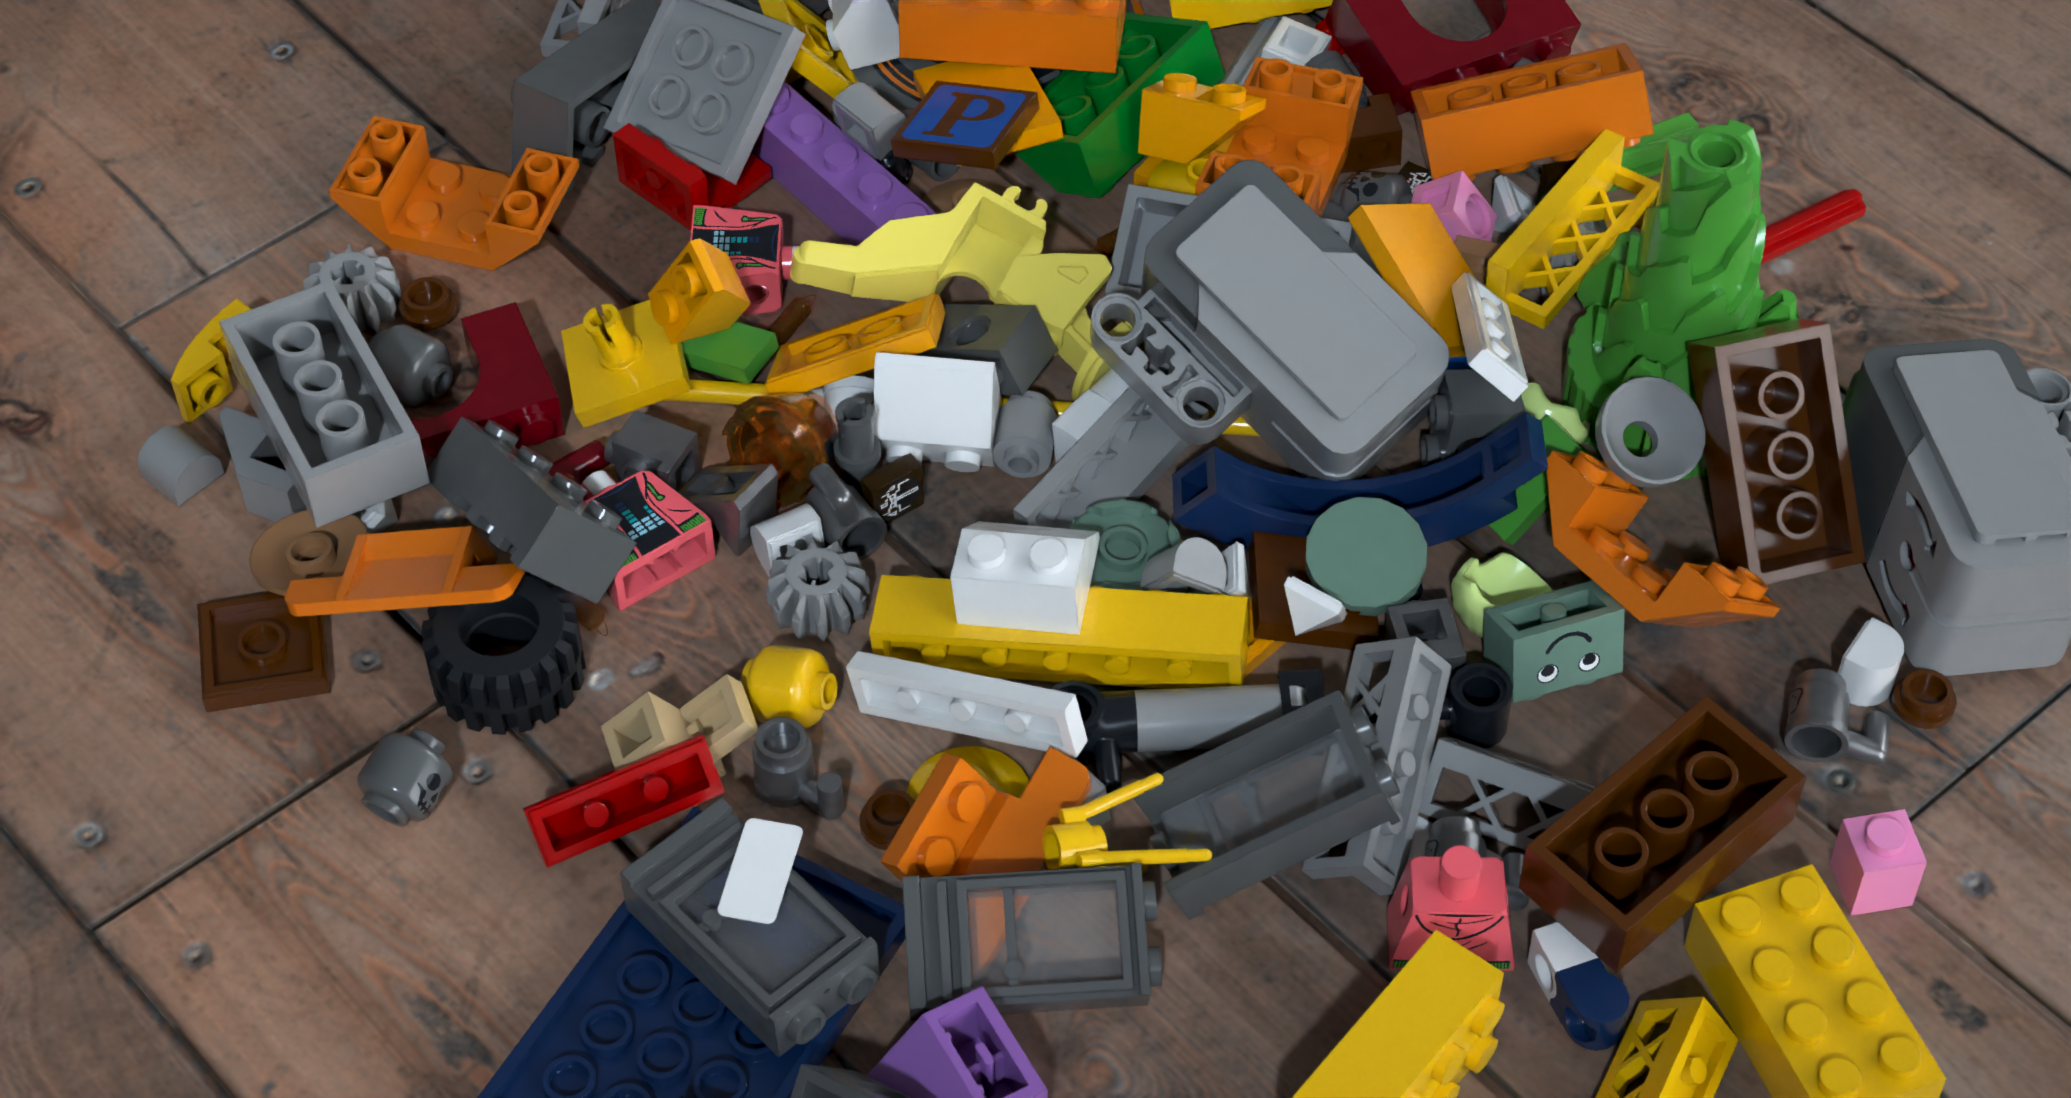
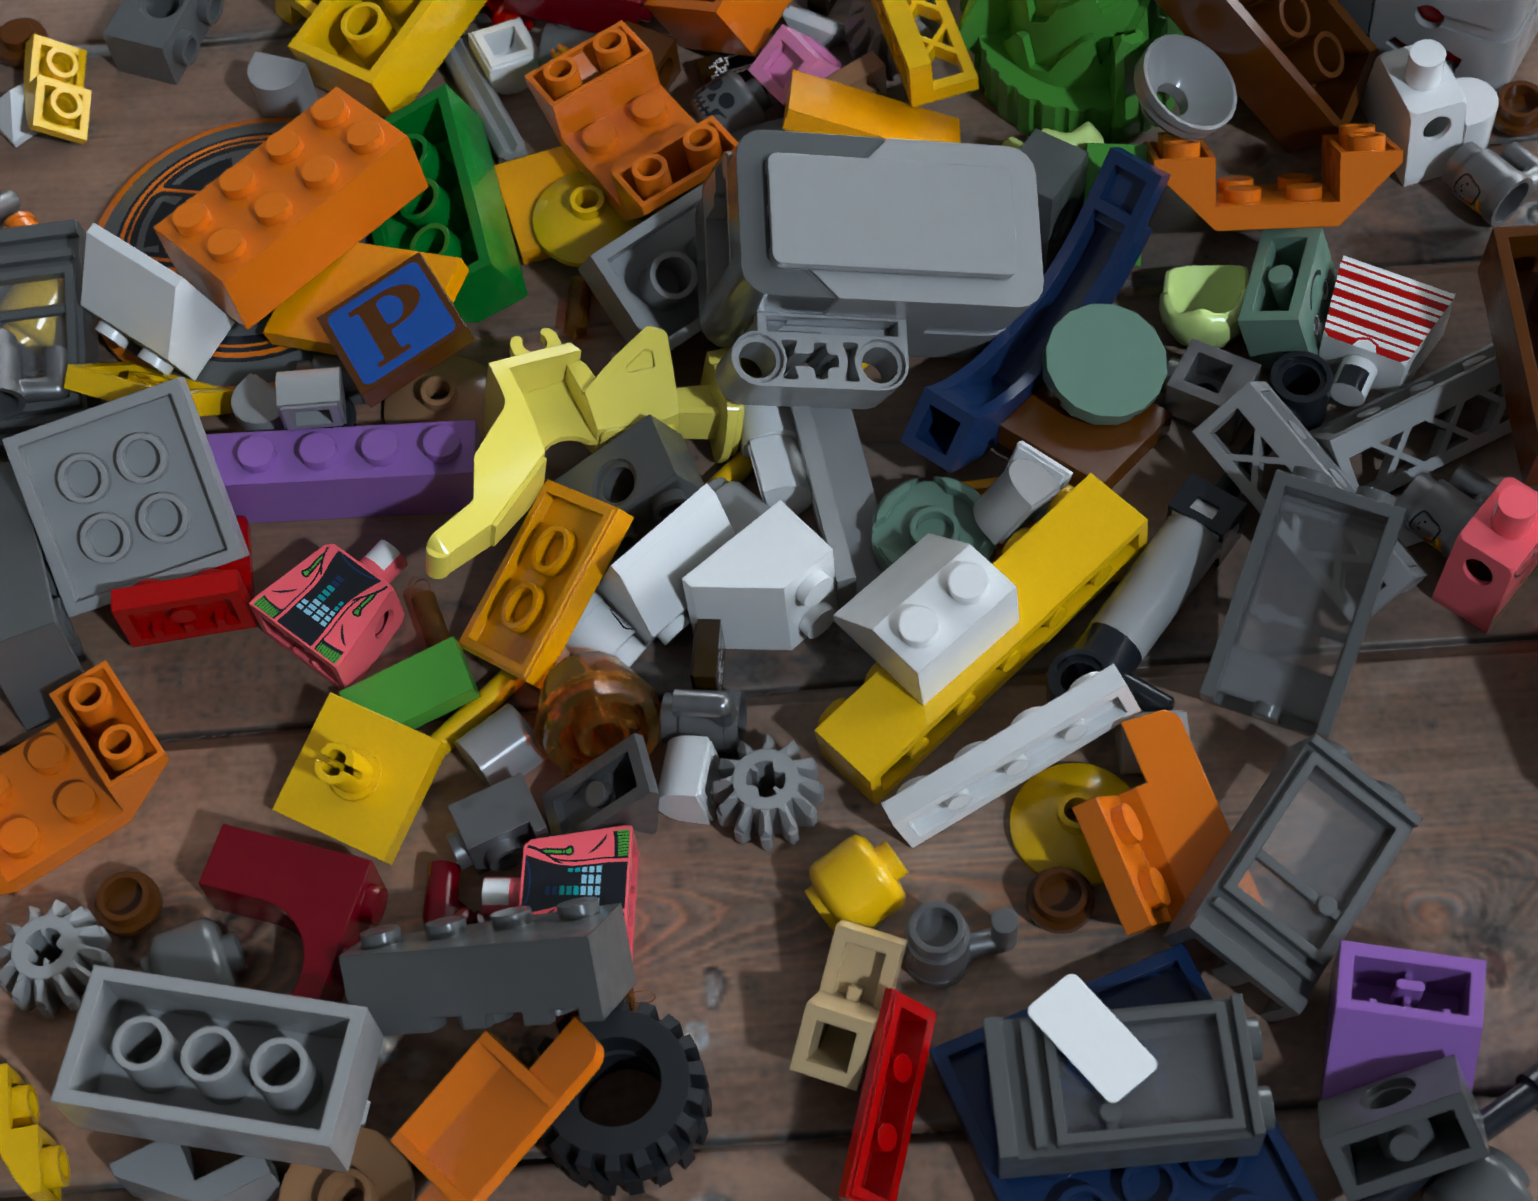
camera: 45 degrees left, 10 degrees up
light orange slope [648,238,751,345] -> none
dark grey pin [833,397,881,496] -> none
yellow plant [1042,773,1212,874] -> none
light orange slope [1138,73,1266,164] -> none
white slope [1284,576,1347,636] -> none
white tile [1451,272,1528,402] -> none
none -> light grey brick [455,703,548,788]
none -> white slope [682,500,838,650]
none -> white torso [1319,256,1455,407]
none -> white torso [1359,39,1467,187]

